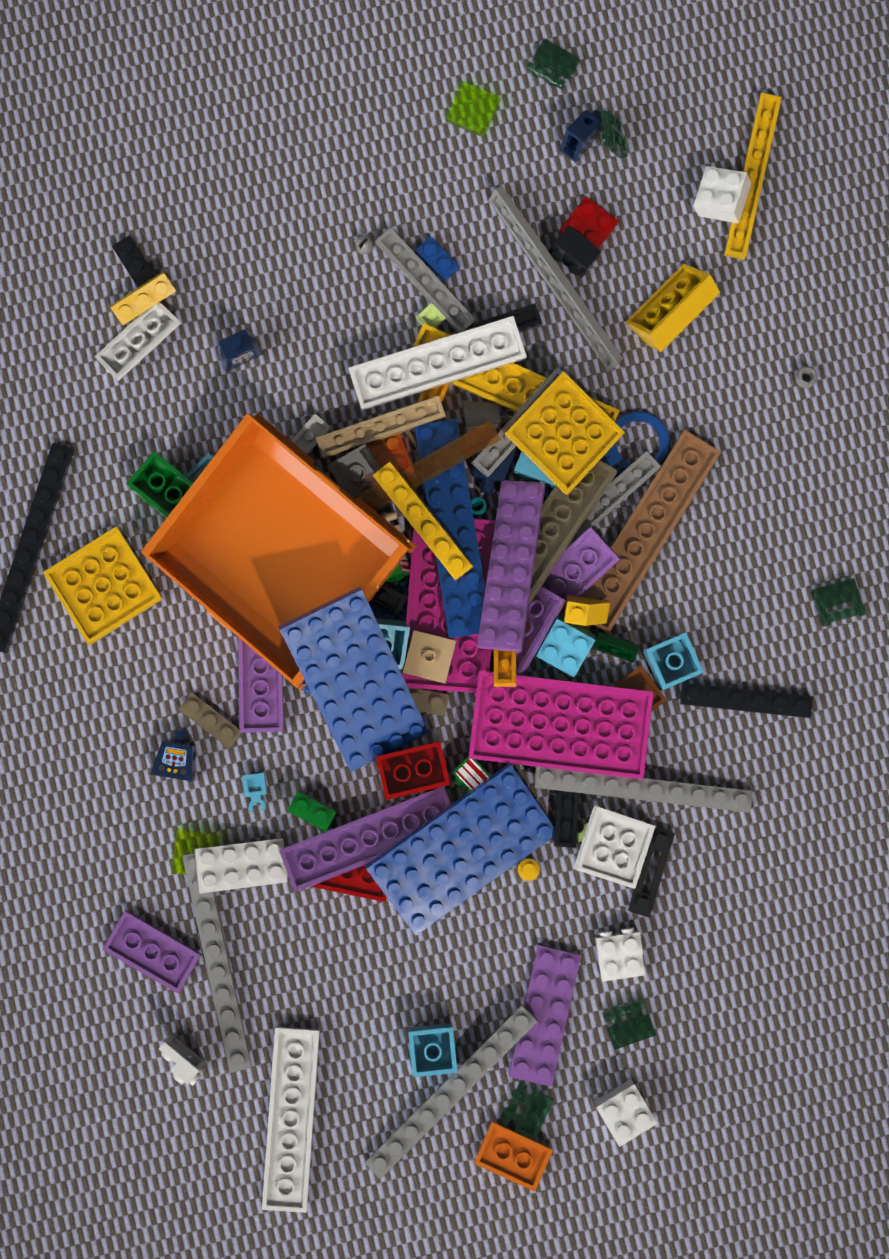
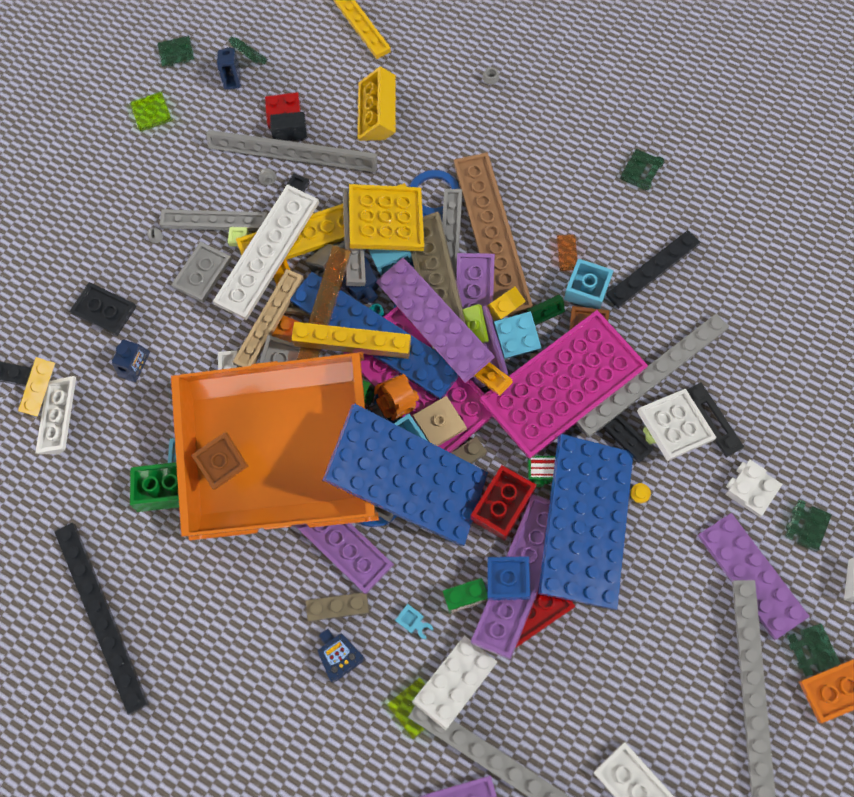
camera: 40 degrees left, 15 degrees down
yellow plate [43,526,163,646] -> none
medium azure brick [408,1023,457,1077] -> none
blue plate [415,236,460,283] -> none
white brick [693,166,752,223] -> none
none -> black plate [69,282,137,336]
none -> light grey plate [171,242,232,303]
none -> dark orange plate [191,432,249,490]
none -> light grey plate [259,168,277,185]
none -> orange brick [374,374,419,420]
none -> lime plate [462,304,489,343]
none -> blue plate [487,556,531,600]
none -> clear orange plate [556,234,578,271]

